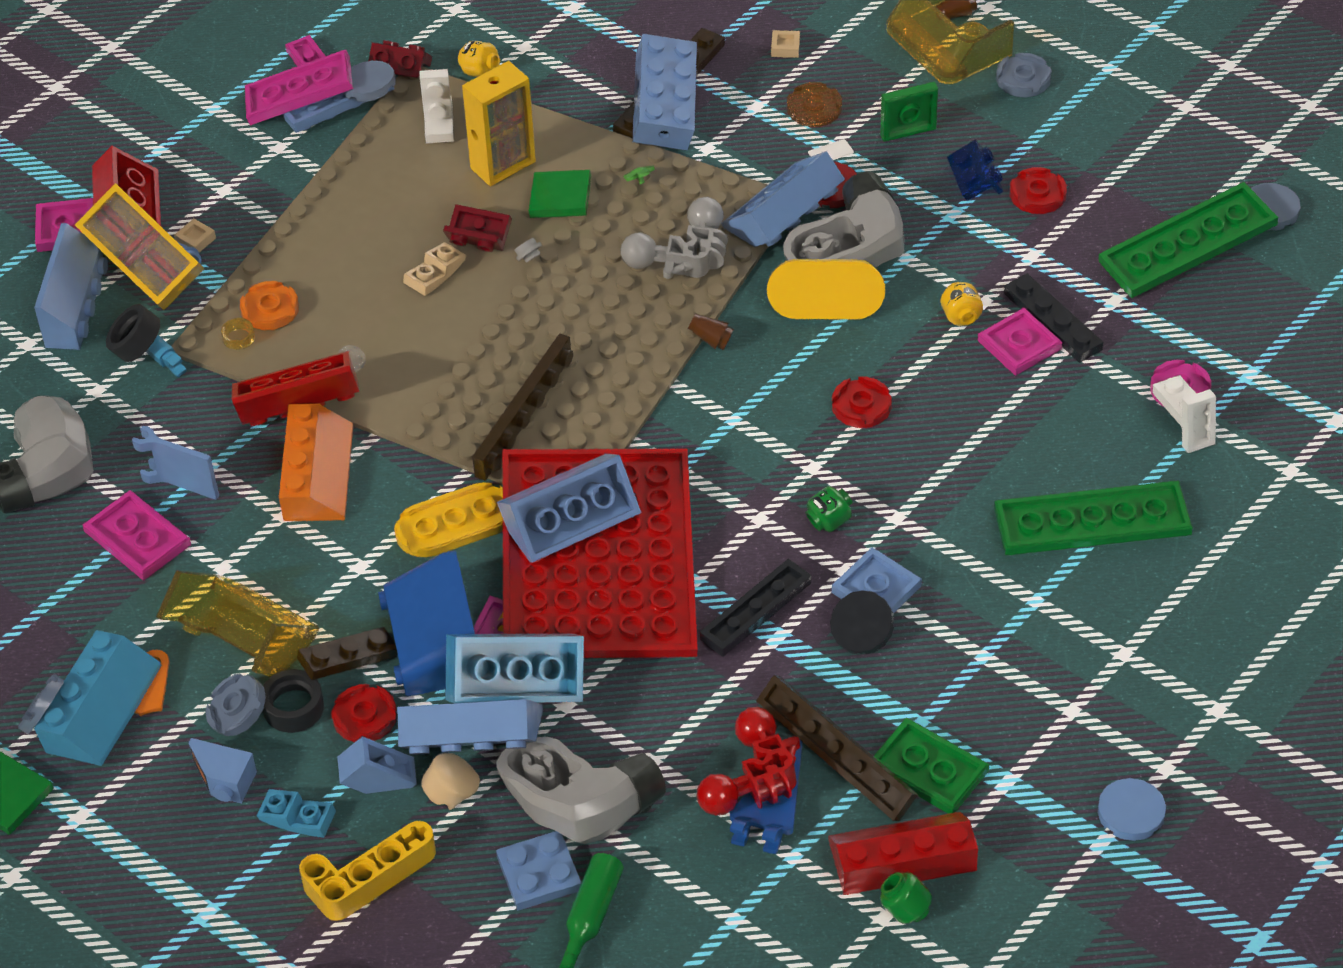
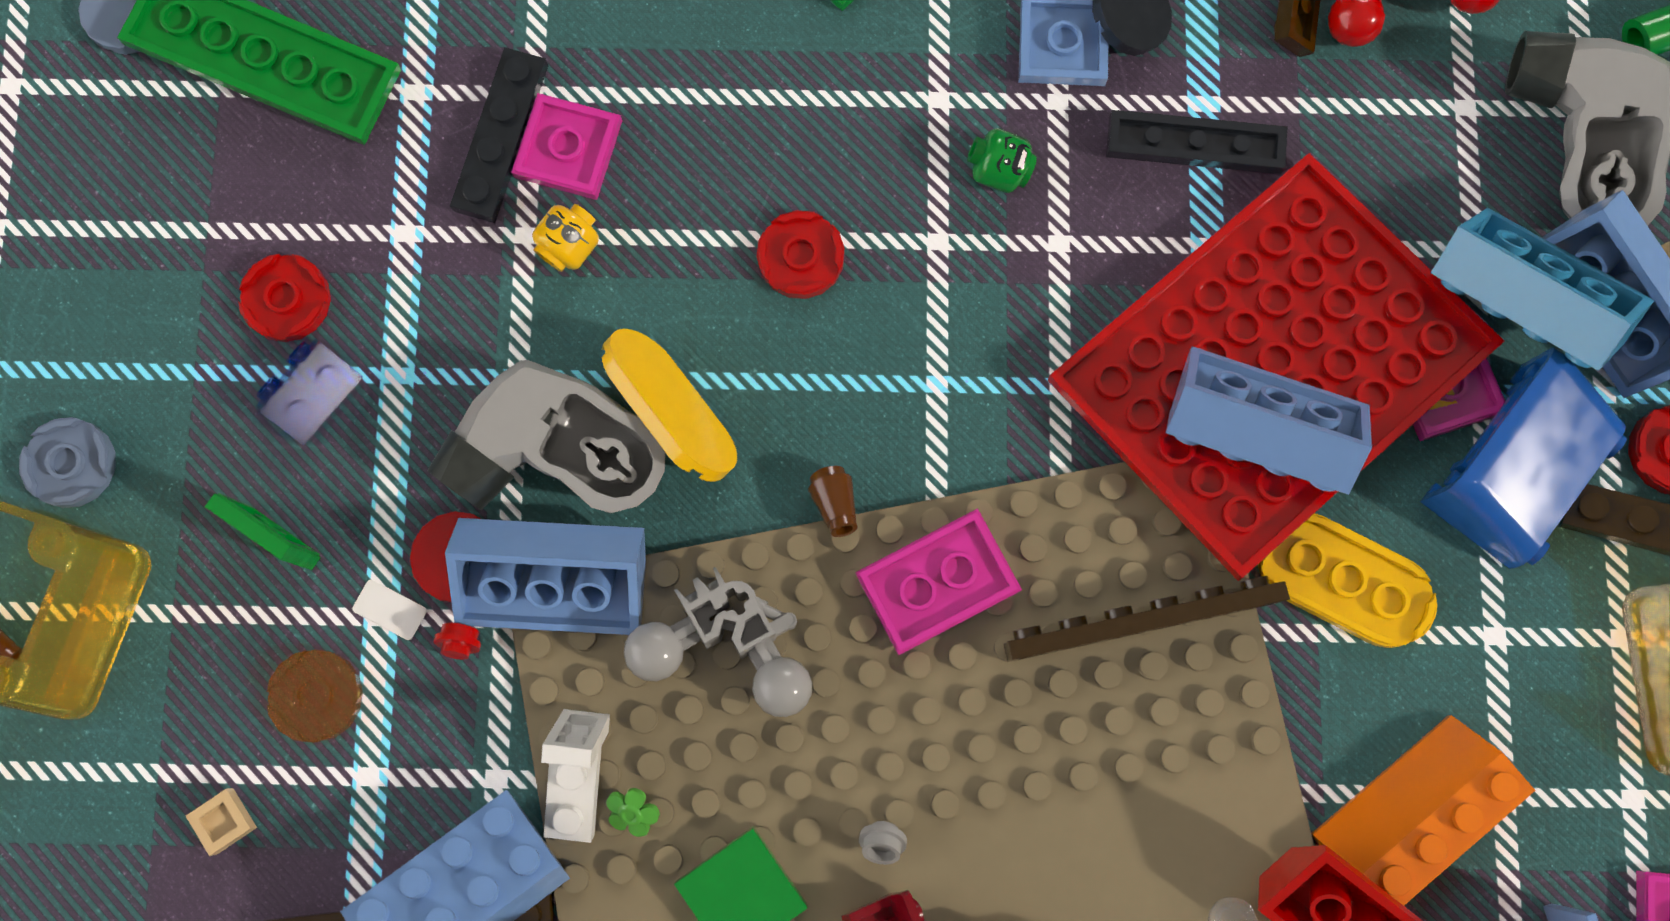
camera: 130 degrees left, 30 degrees up
none -> red plate [433,623,481,660]
none -> white bracket [541,709,610,843]
none -> dark pink tile [855,508,1022,656]

